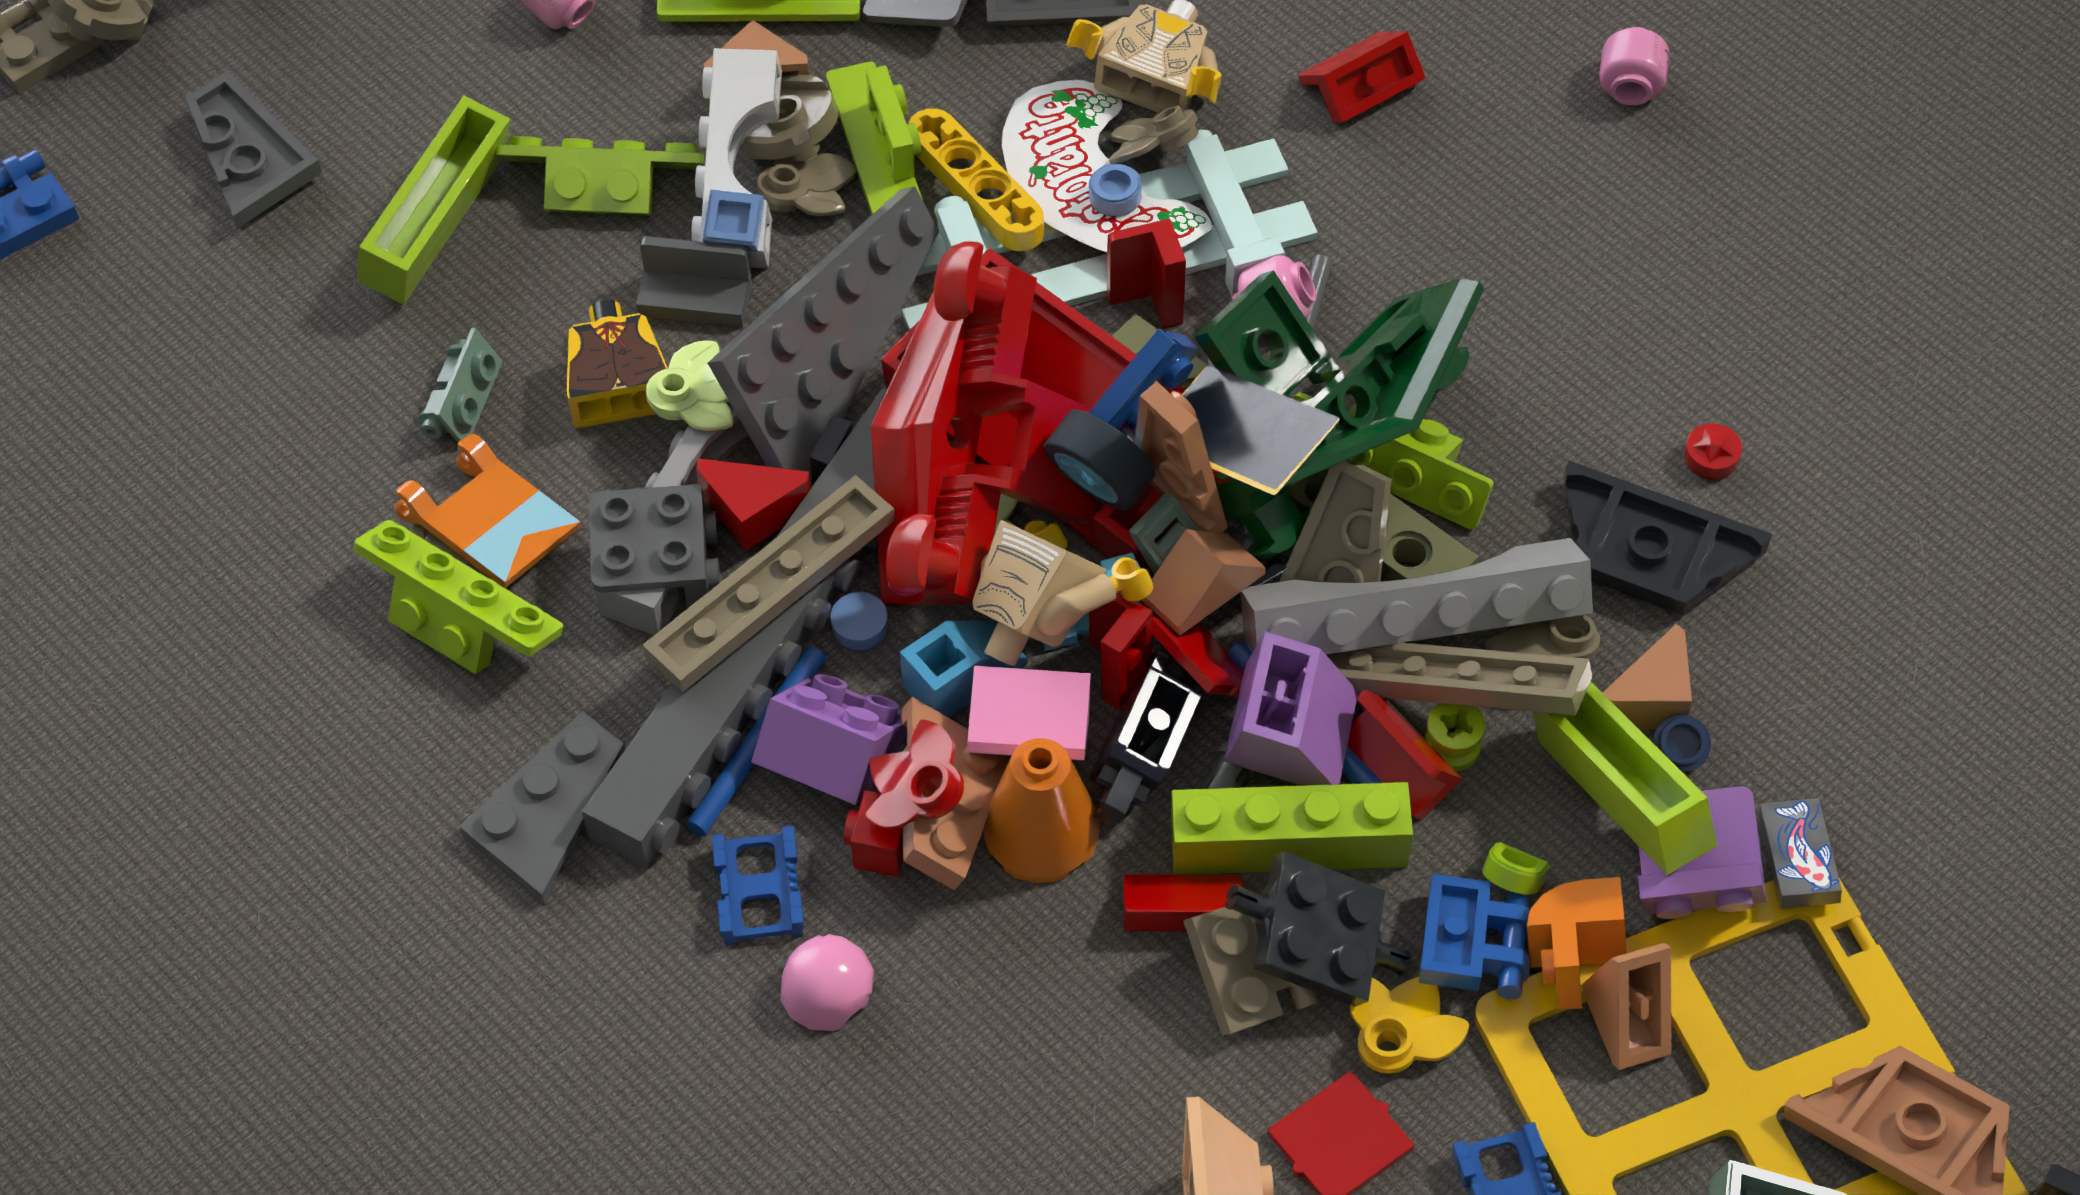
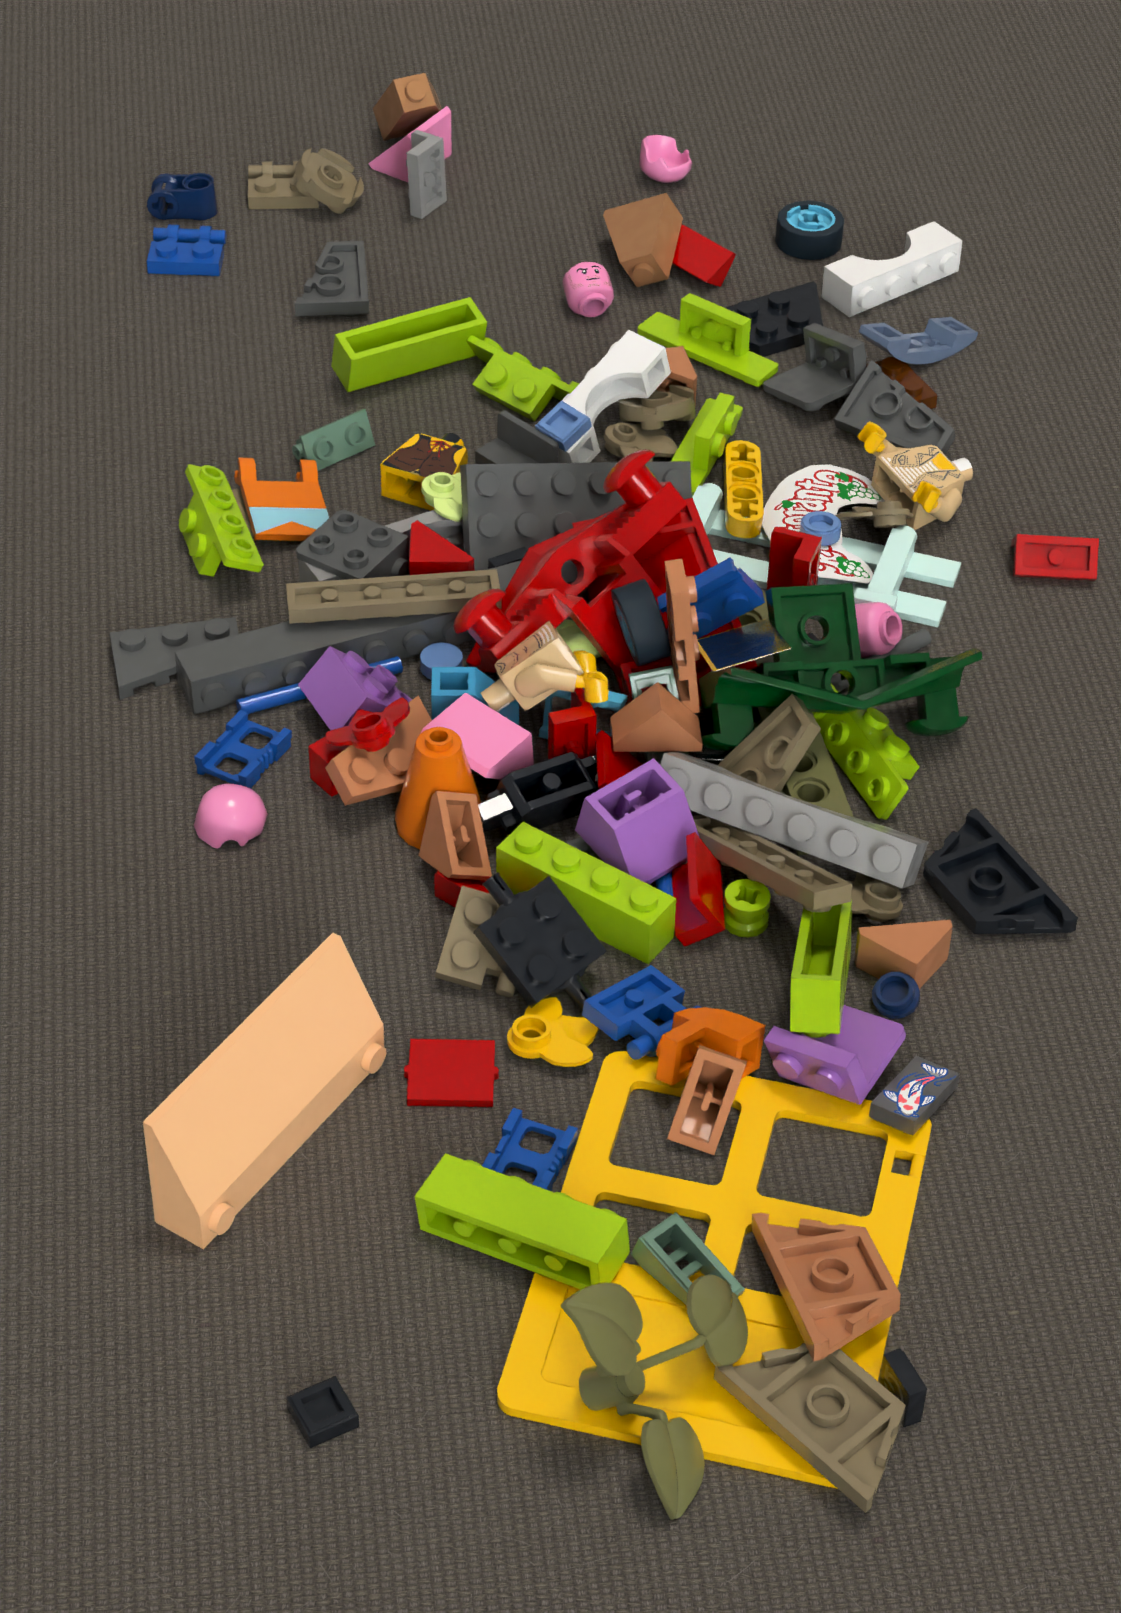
camera: 35 degrees right, 15 degrees down
lime tile [1482,841,1551,895] -> none
red tile [1684,423,1742,480] -> none
none -> nougat slope [419,791,492,880]

